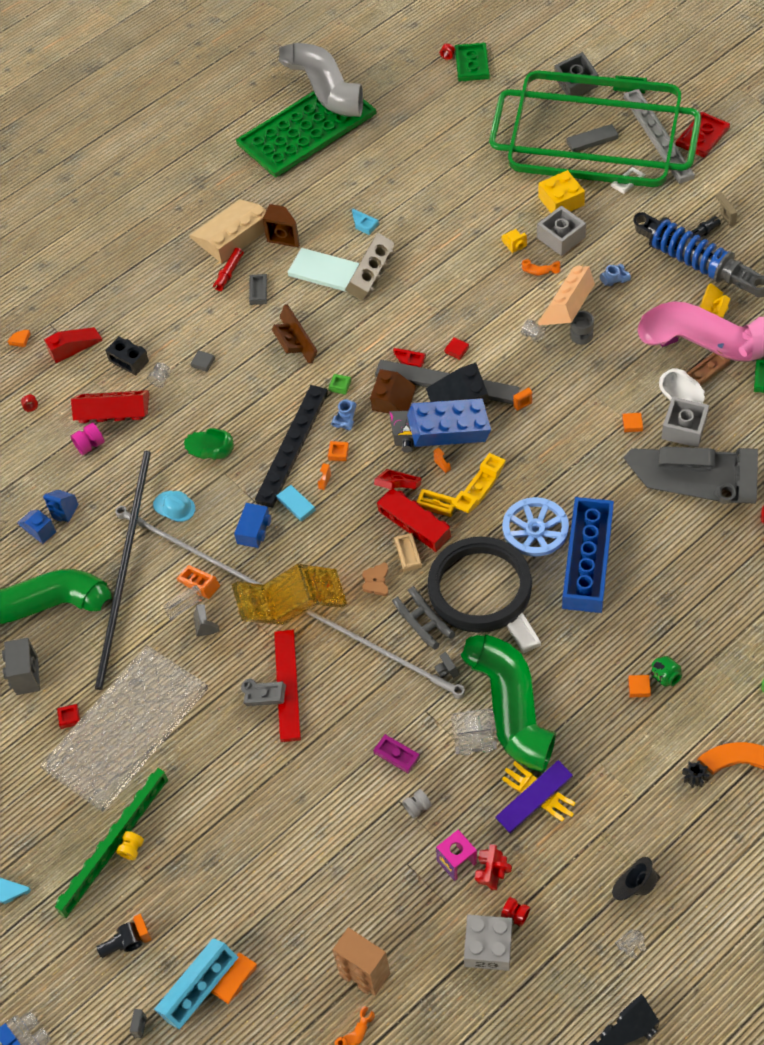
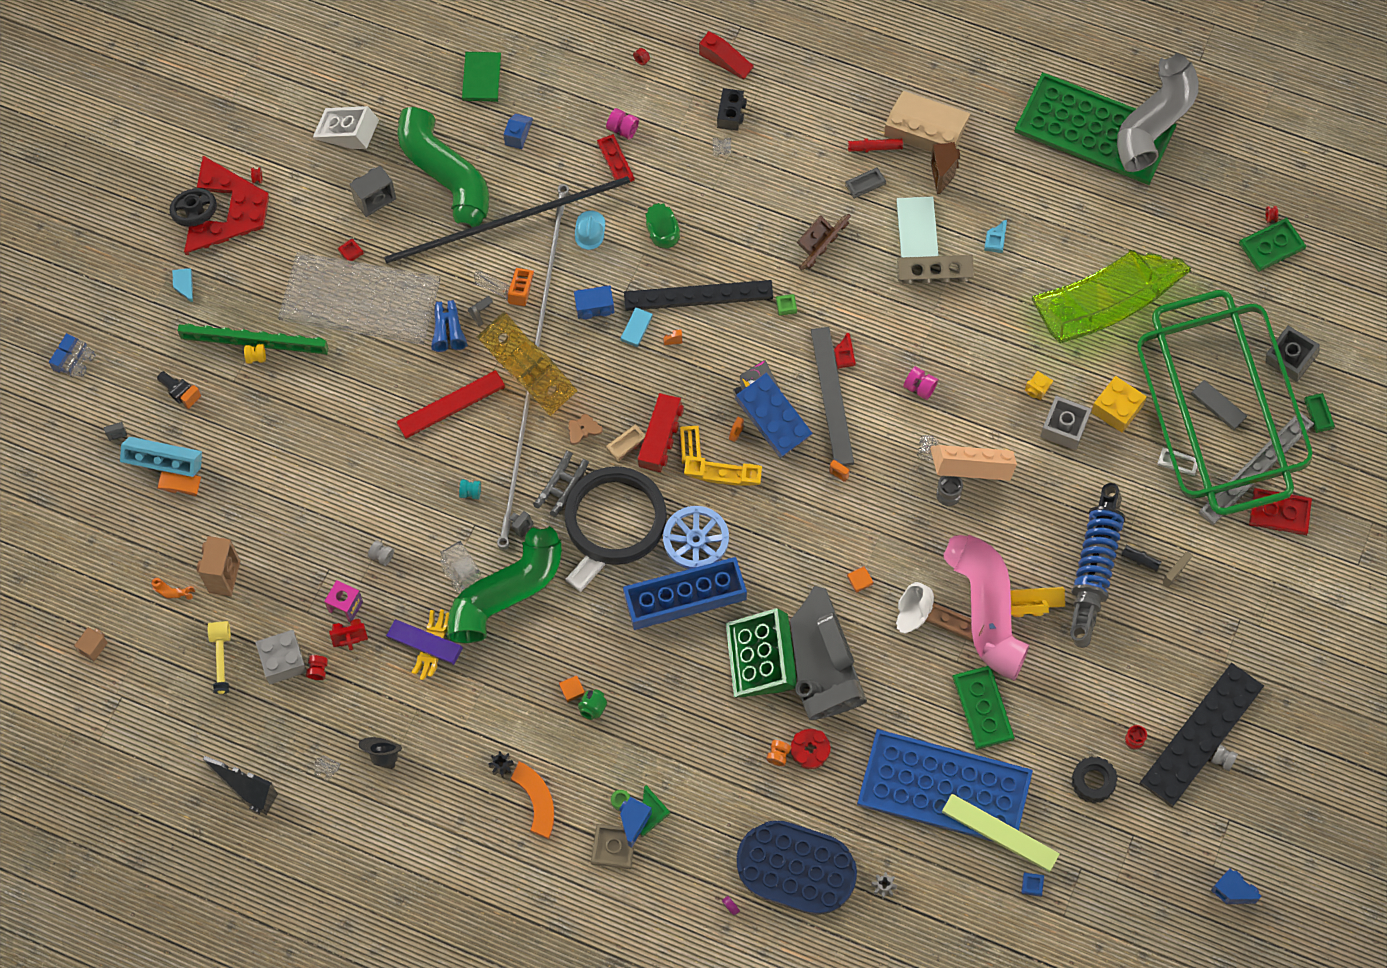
camera: 60 degrees right, 10 degrees up
orange tile [7,330,31,347] -> none
blue slope [43,490,79,522] -> none
red slope [71,390,149,423] -> none
dark grey tile [191,350,215,372] -> none
dark grey hinge [241,679,286,706] -> none
orange tile [328,441,349,462] -> none
medium blue plate [331,399,357,430] -> none
reddish brown slope [370,369,416,414] -> none
magenta plate [373,734,420,774] -> none
red tile [374,469,422,490] -> none
black slope [426,363,489,405] -> none
red tile [444,337,469,360] -> none
orange arm [521,259,561,276] -> none
medium blue plate [600,264,631,286] -> none
light grey brick [661,397,709,448] -> none
none -> light yellow piece [208,621,231,694]
none -> blue piece [432,300,468,352]
none -> teal wheel [459,479,481,500]
none -> red tile [597,134,635,182]
none -> green slope [726,608,797,698]
none -> dark pink wheel [903,366,939,400]
none -> clear neon green slope [1032,250,1191,343]

